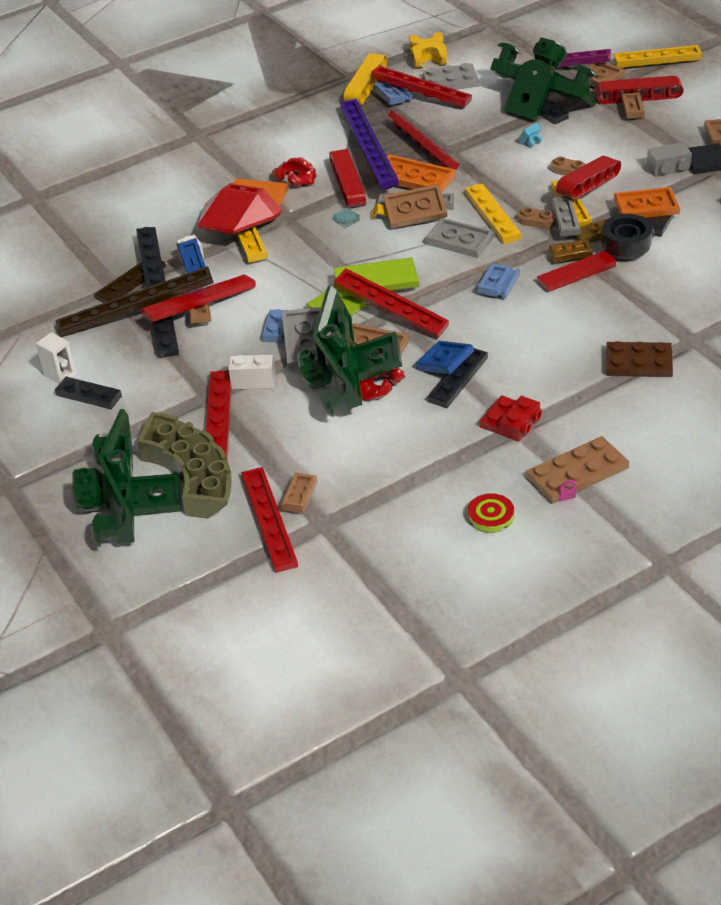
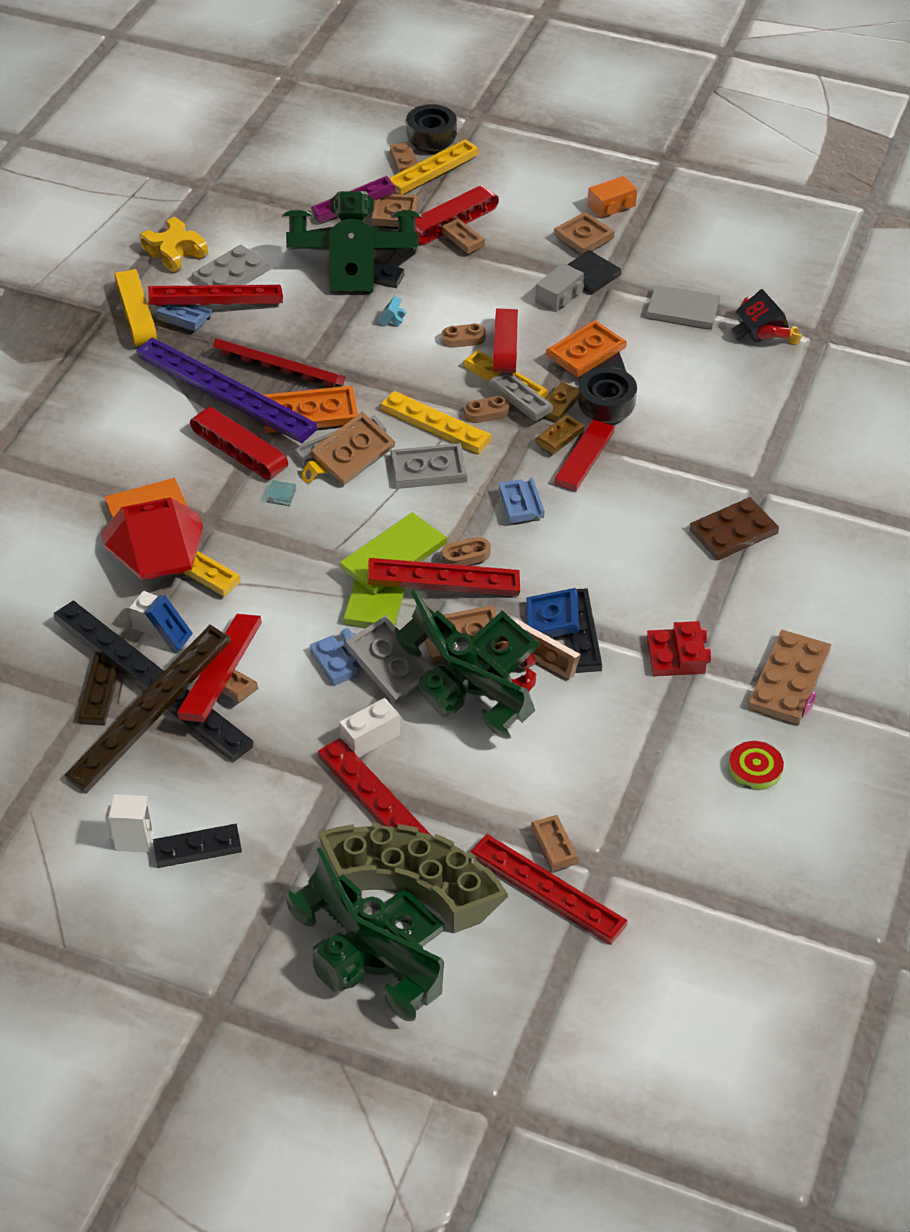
camera: 40 degrees left, 5 degrees up
red piece [271,157,317,187] -> none
none -> medium nougat plate [390,142,418,173]
none -> black piece [405,104,457,152]
none -> medium nougat plate [442,537,491,565]
none -> medium nougat plate [507,619,581,680]

